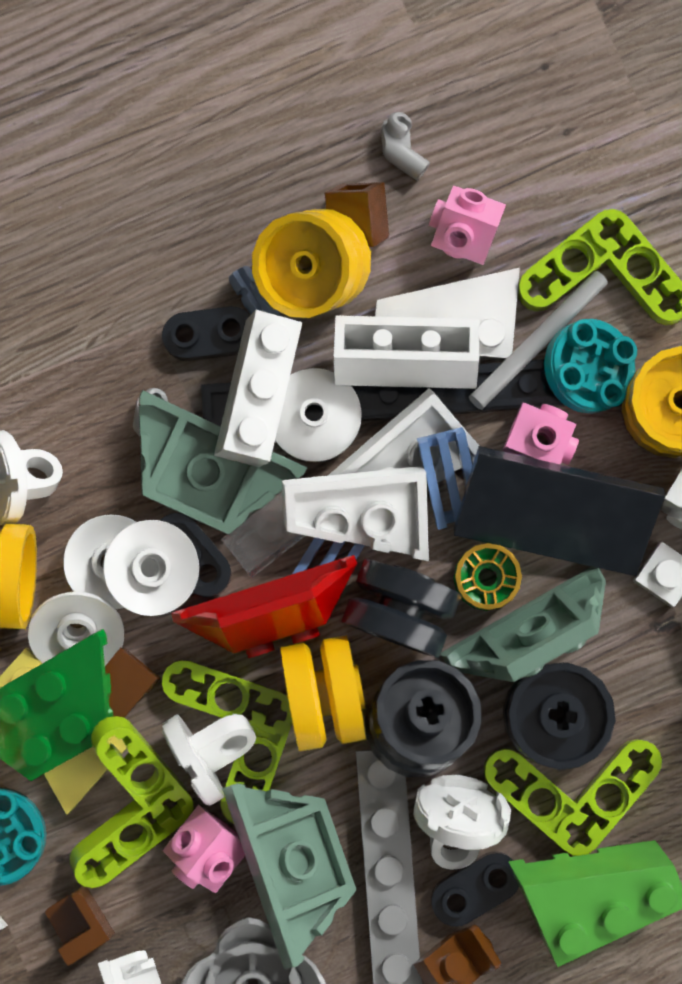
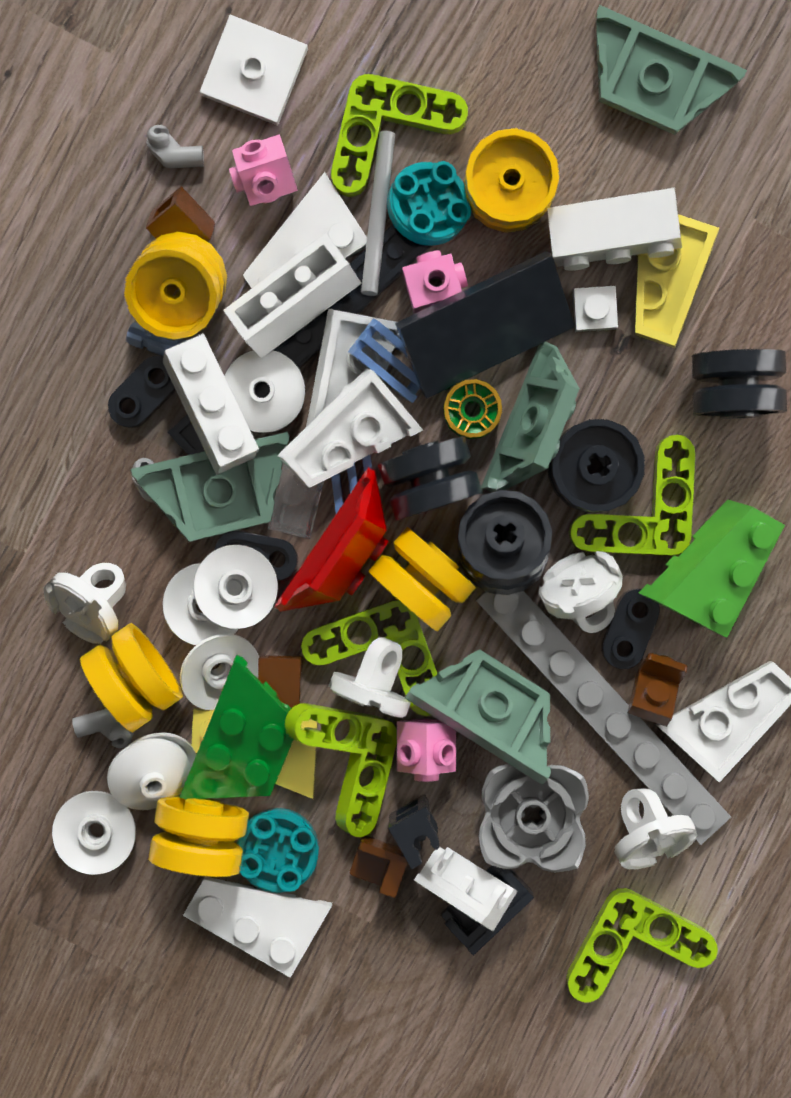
camera: 30 degrees left, 5 degrees up
none -> white plate [200,15,308,126]
none -> black hinge [388,794,439,869]

